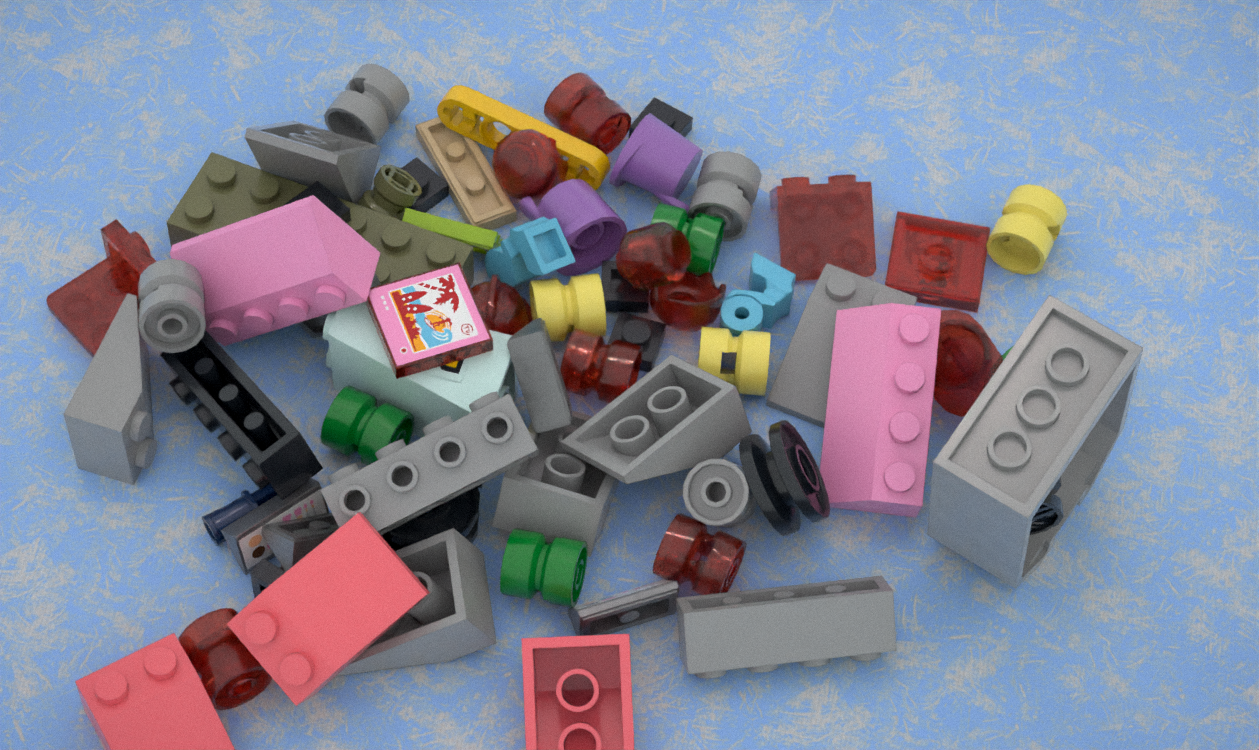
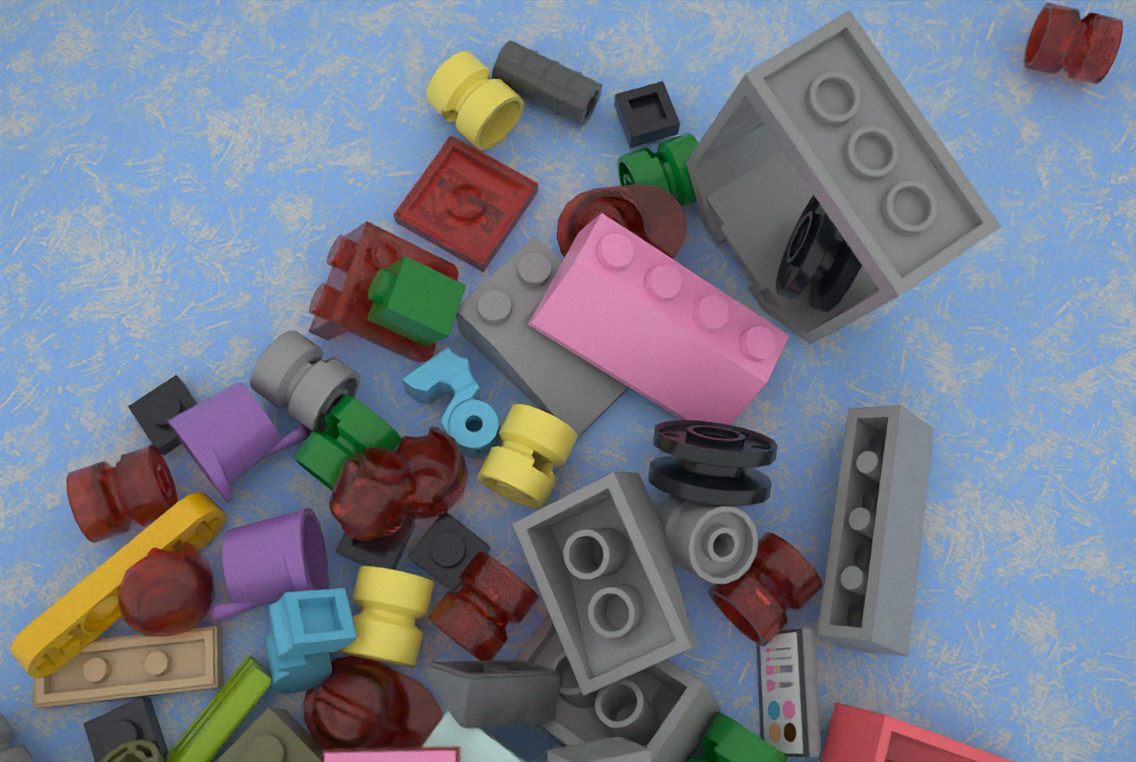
camera: 70 degrees left, 15 degrees up
none -> green brick [367,256,466,347]
none -> dark grey axle [492,40,602,125]

